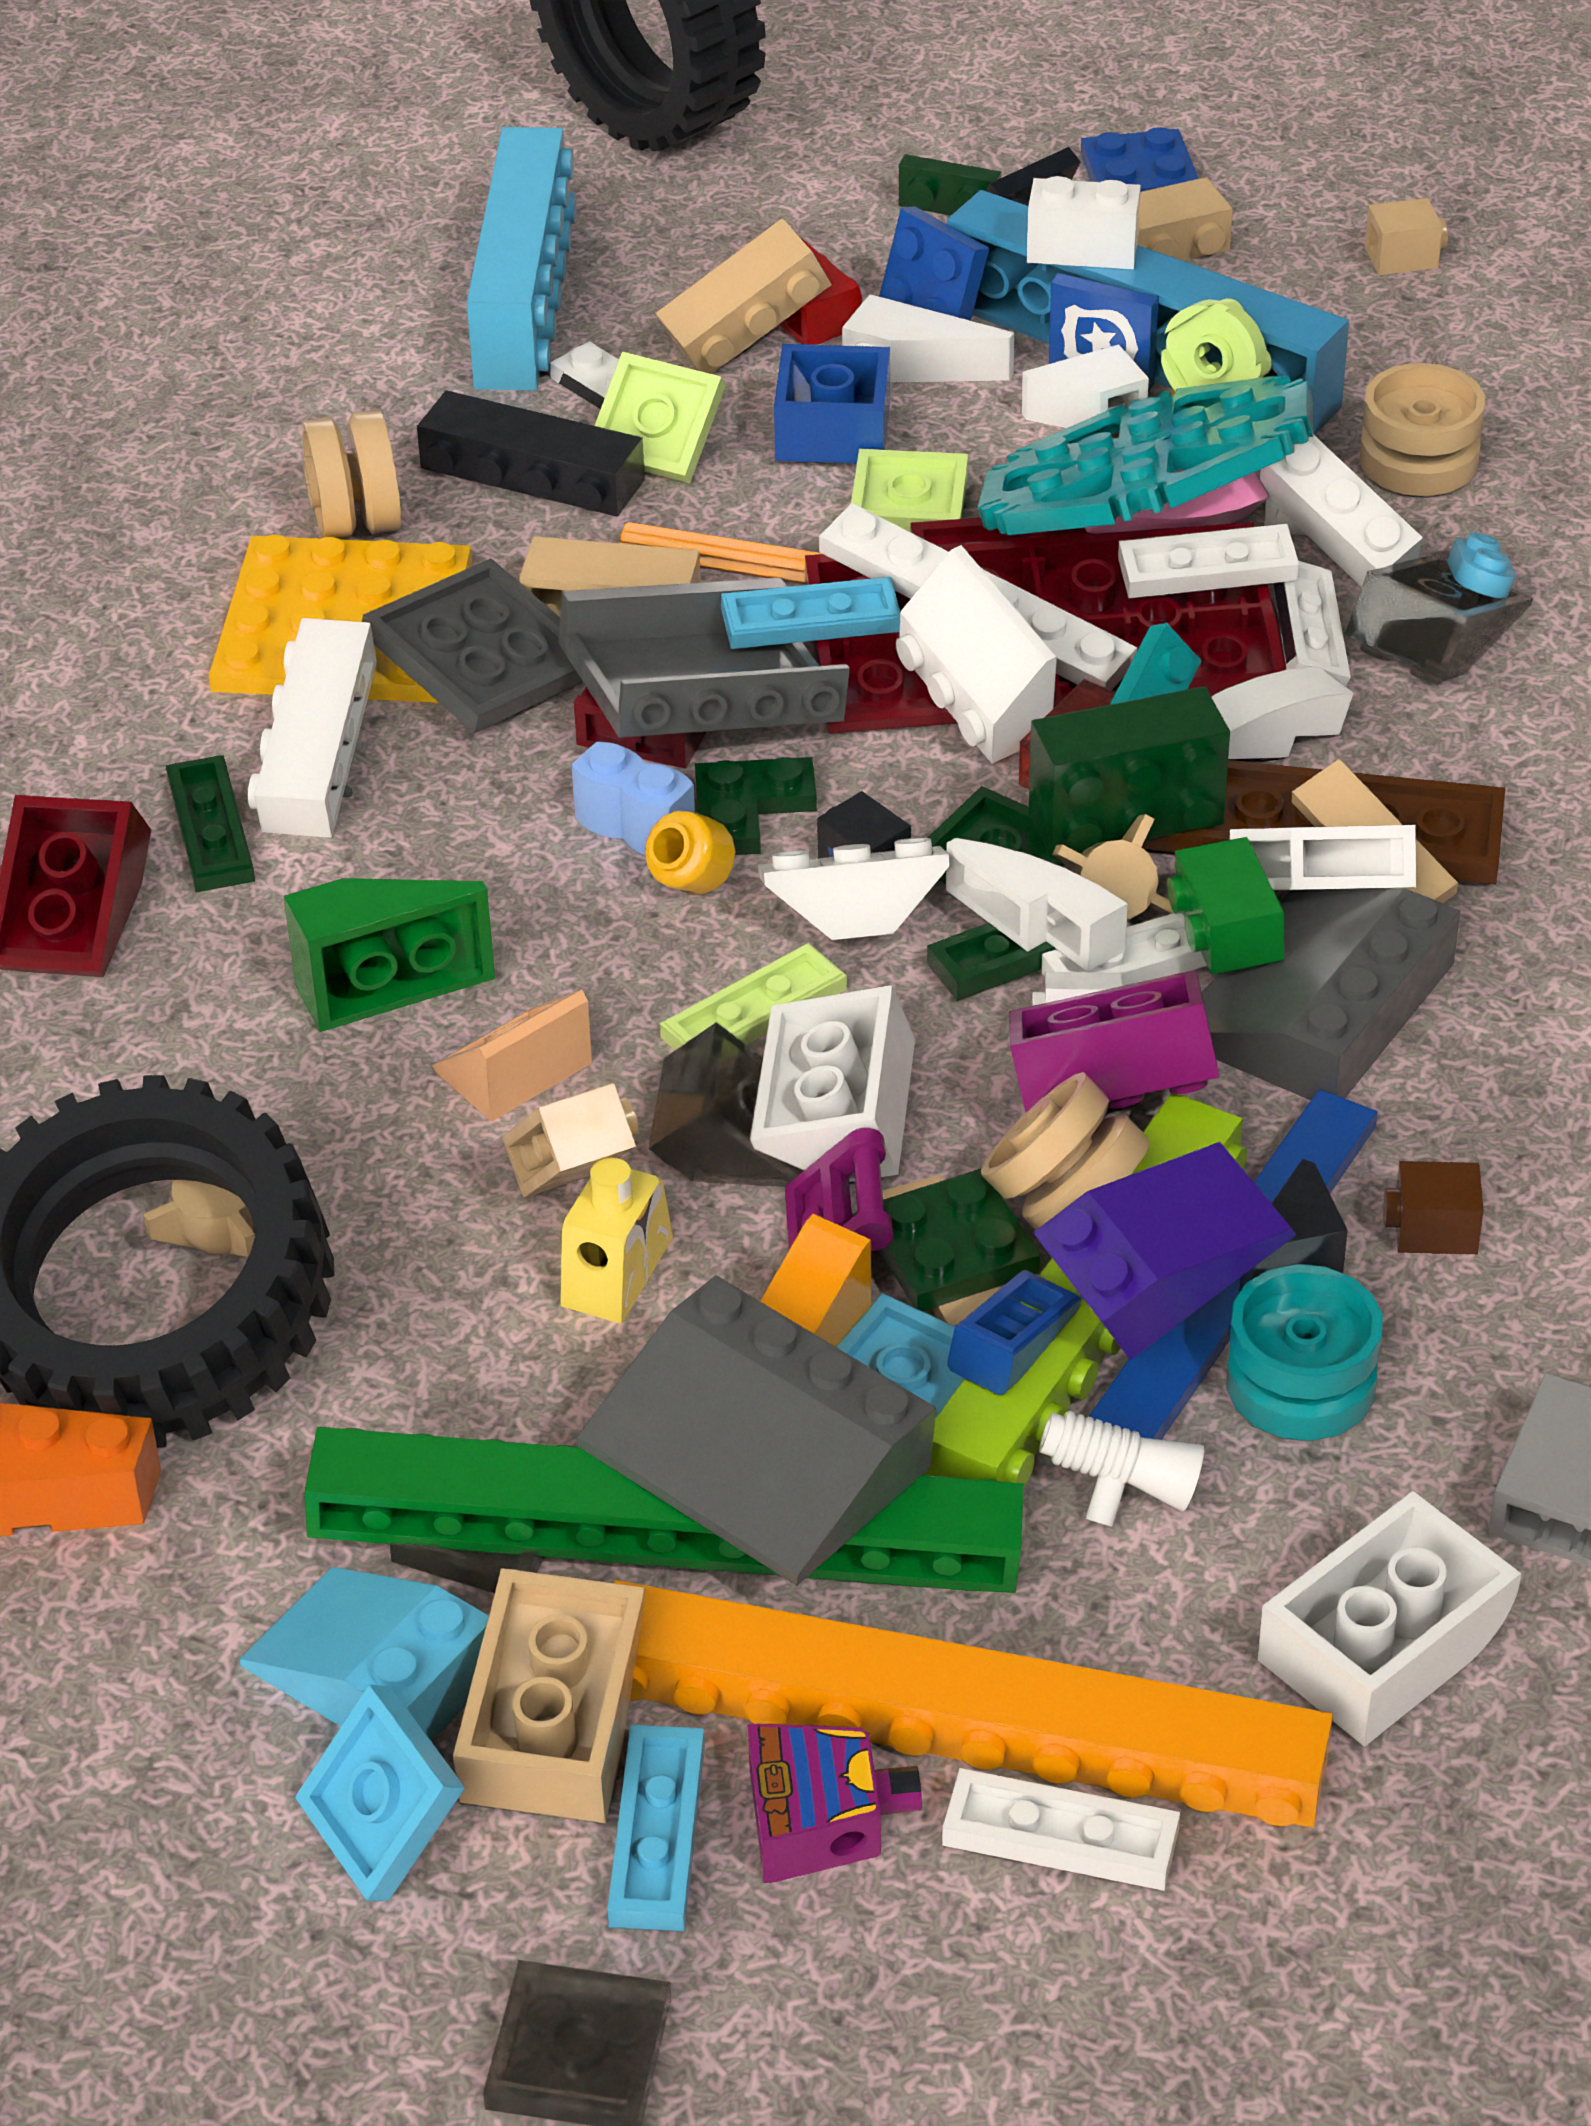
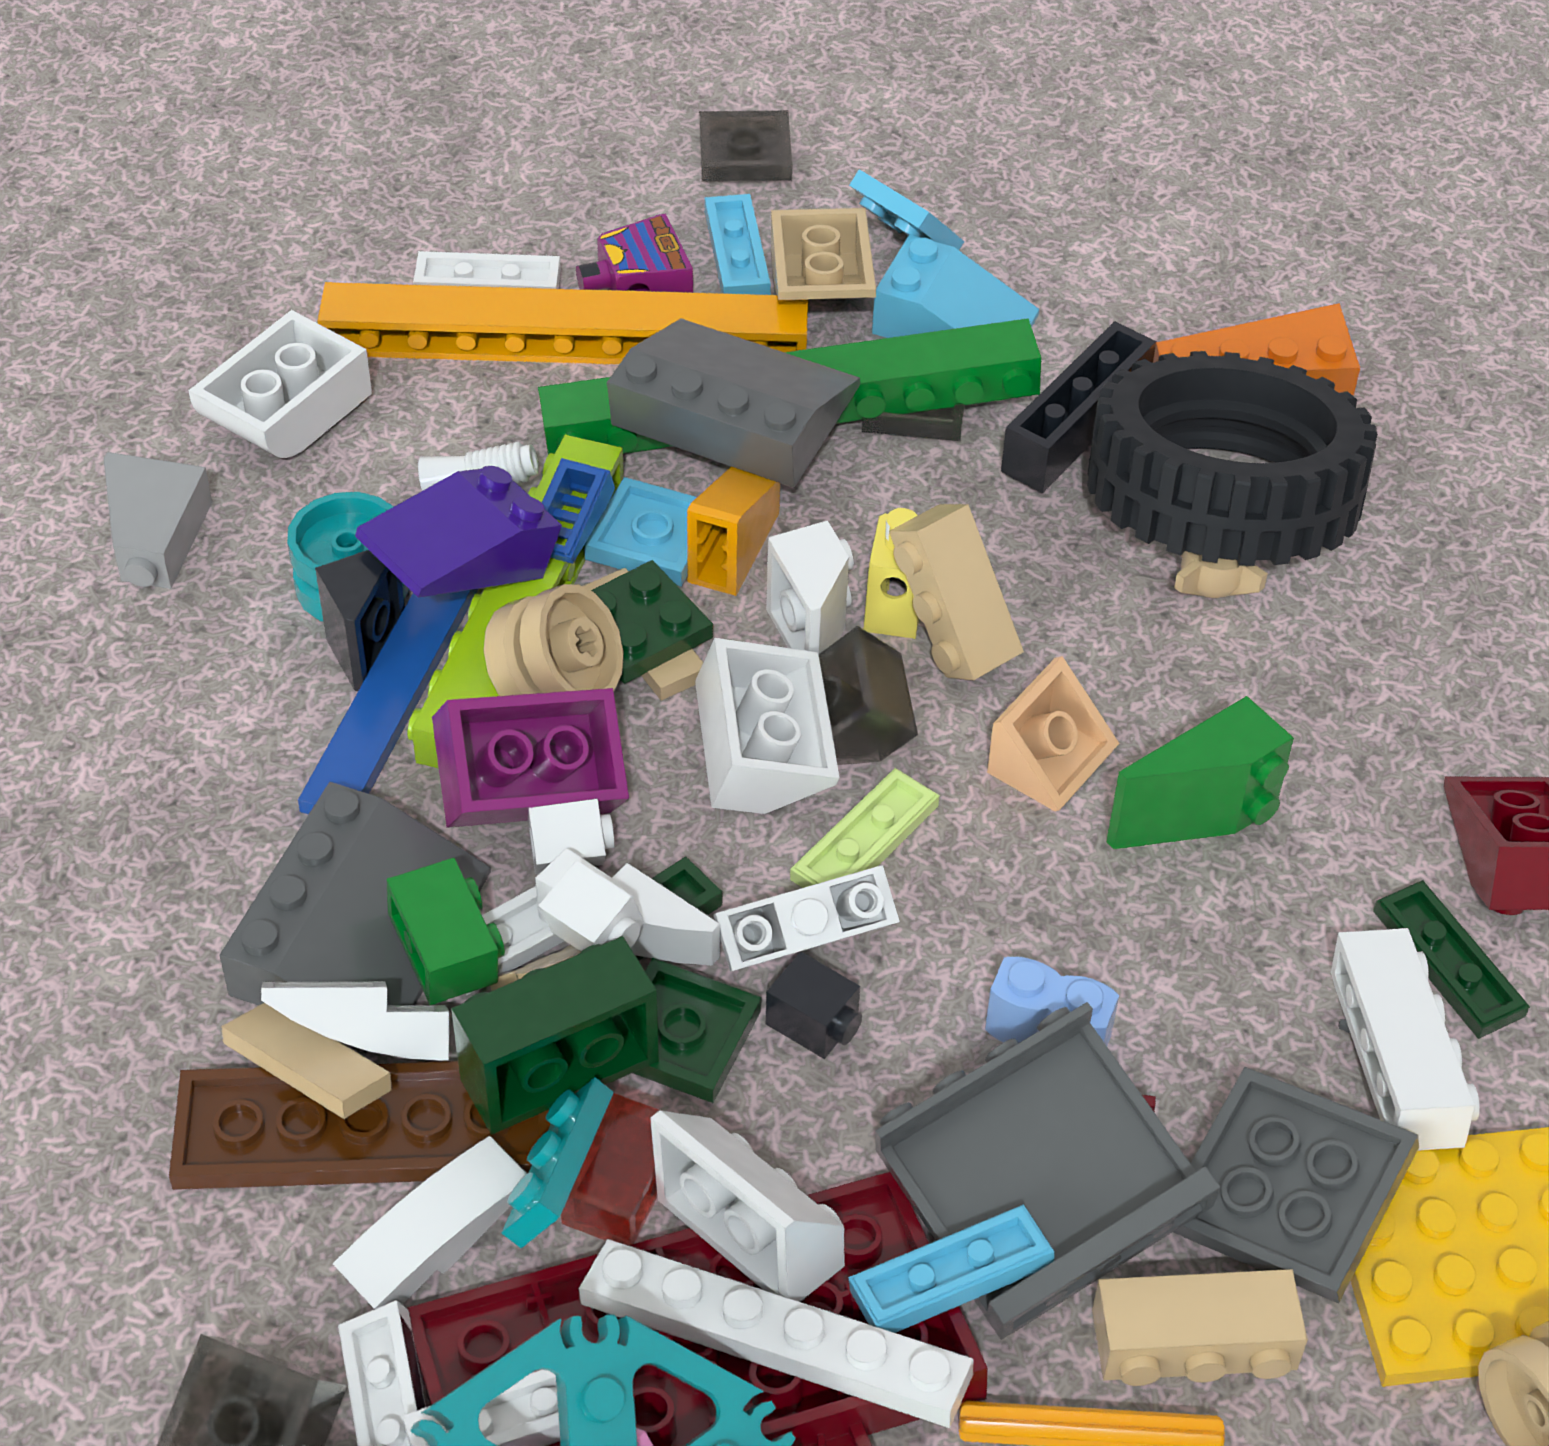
camera: 165 degrees right, 5 degrees up
yellow head [645,811,736,895] -> none
dark green plate [695,757,817,855] -> none
magenta plate [785,1128,893,1251] -> none
reddish brown brick [1383,1161,1484,1255] -> none
none -> white brick [538,860,644,951]
none -> white slope [766,521,854,672]
none -> black brick [1001,321,1157,493]

